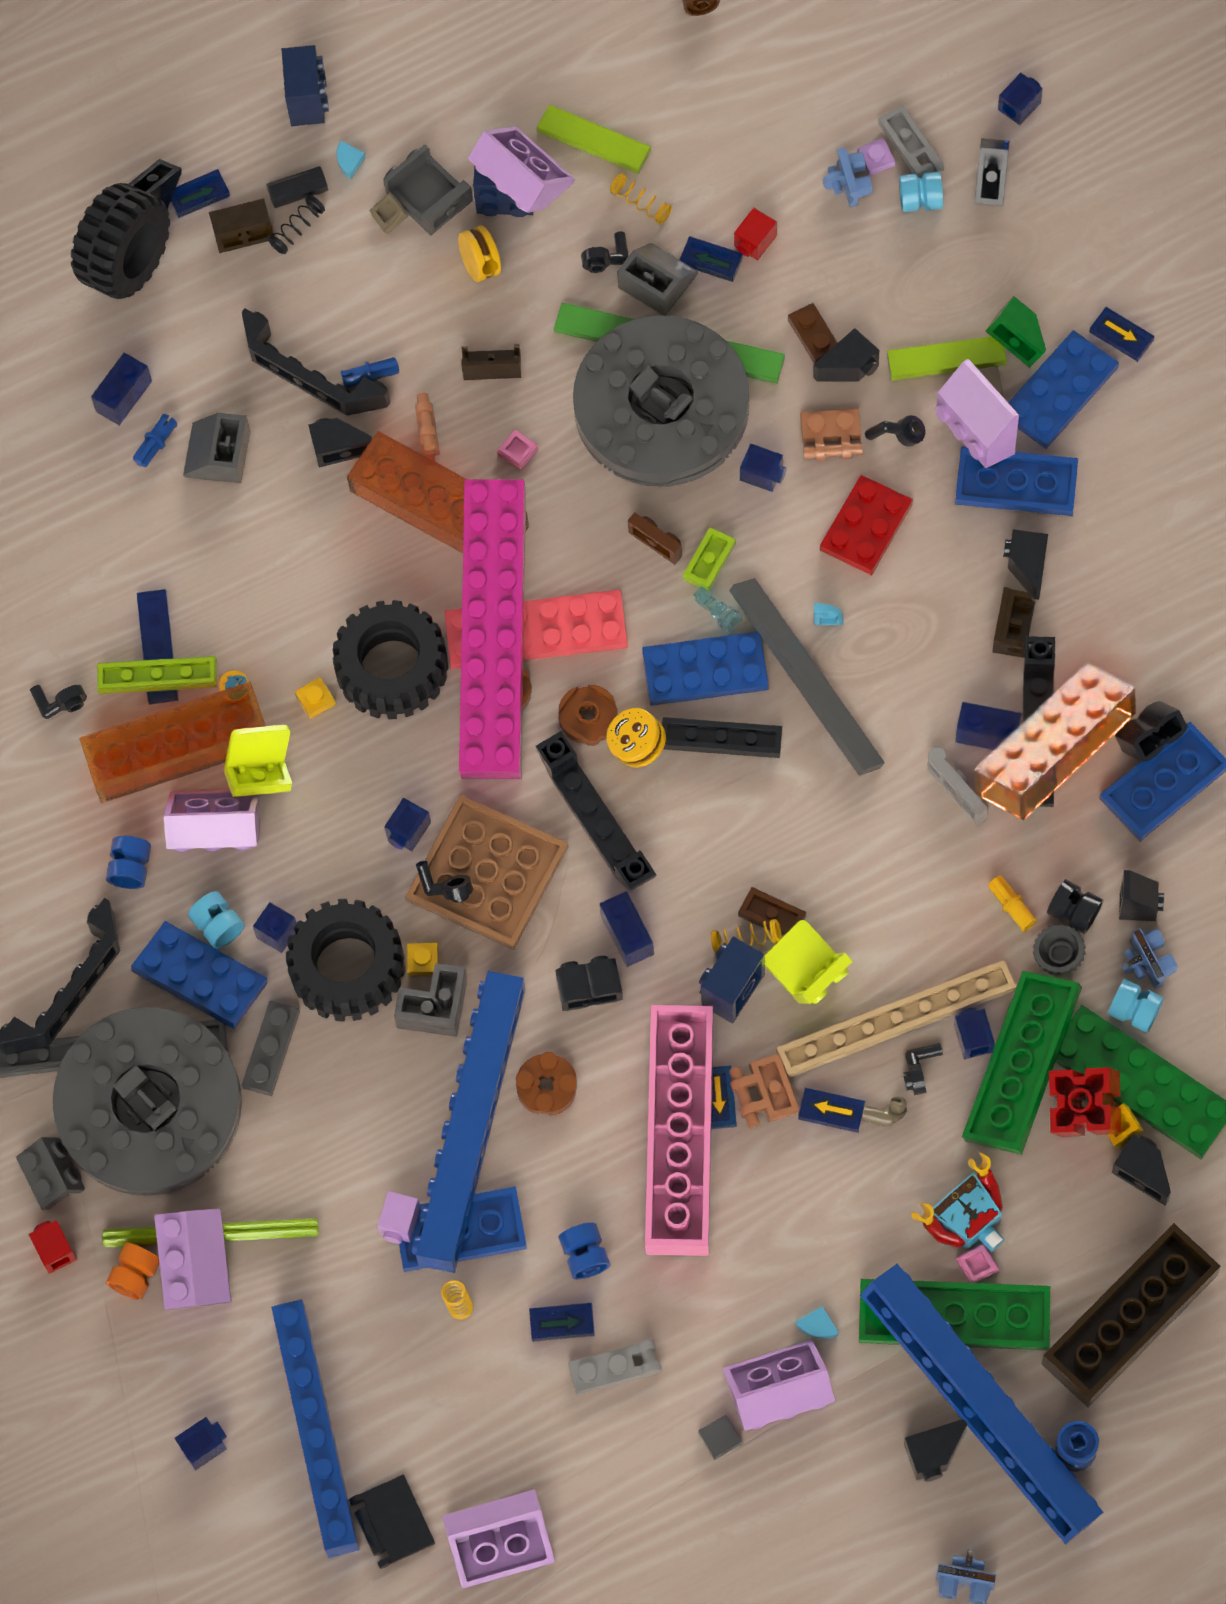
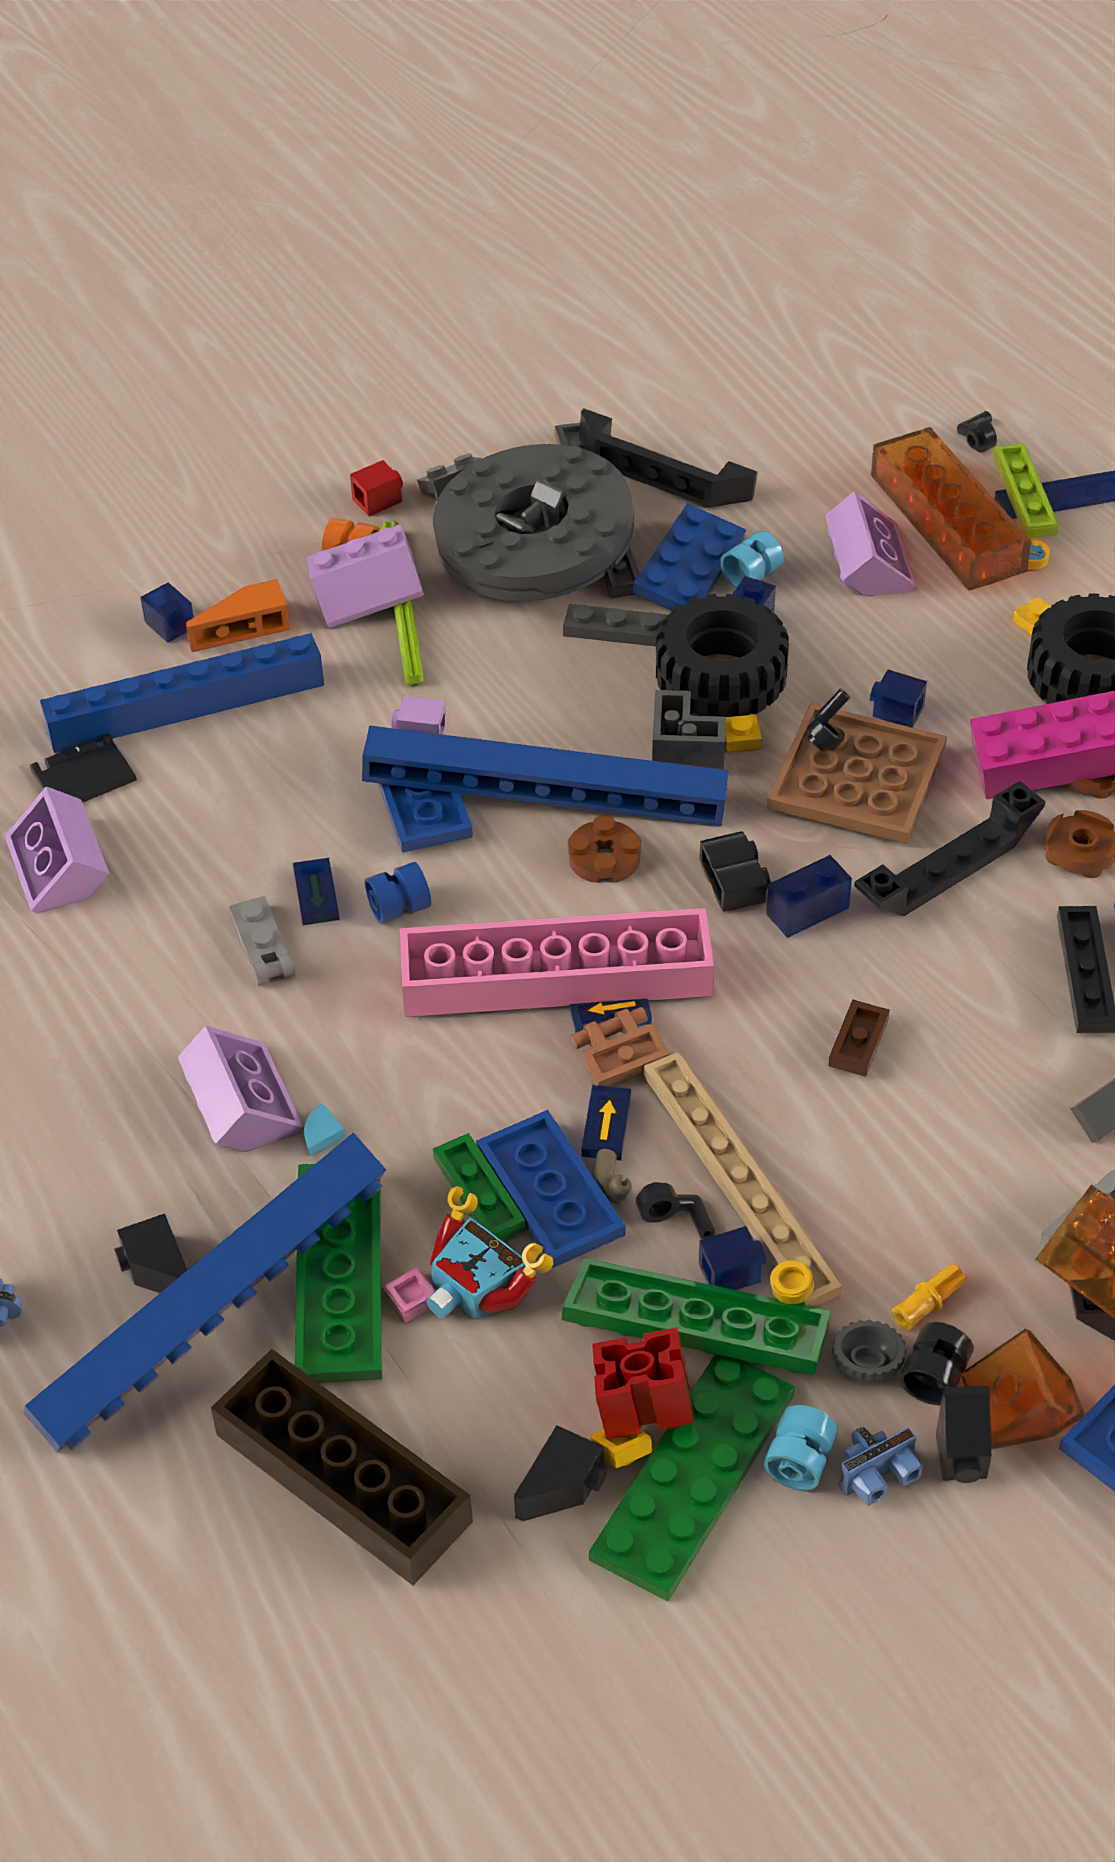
camera: 80 degrees right, 20 degrees down
blue wheel [106,836,151,889] -> none
neon yellow bracket [224,725,292,797] -> none
yellow piece [441,1280,473,1320] -> none
yellow head [606,708,666,768] -> none
dark grey tile [698,1415,742,1460] -> none
dark blue brick [699,936,765,1024] -> none
yellow piece [710,919,781,954] -> none
neon yellow bracket [765,920,853,1004] -> none
blue wheel [1055,1421,1099,1472] -> none
none -> orange slope [186,579,290,652]
none -> green plate [433,1133,526,1241]
none -> blue plate [476,1110,626,1268]
none -> yellow tile [770,1260,814,1305]
none -> clear orange slope [961,1329,1085,1450]

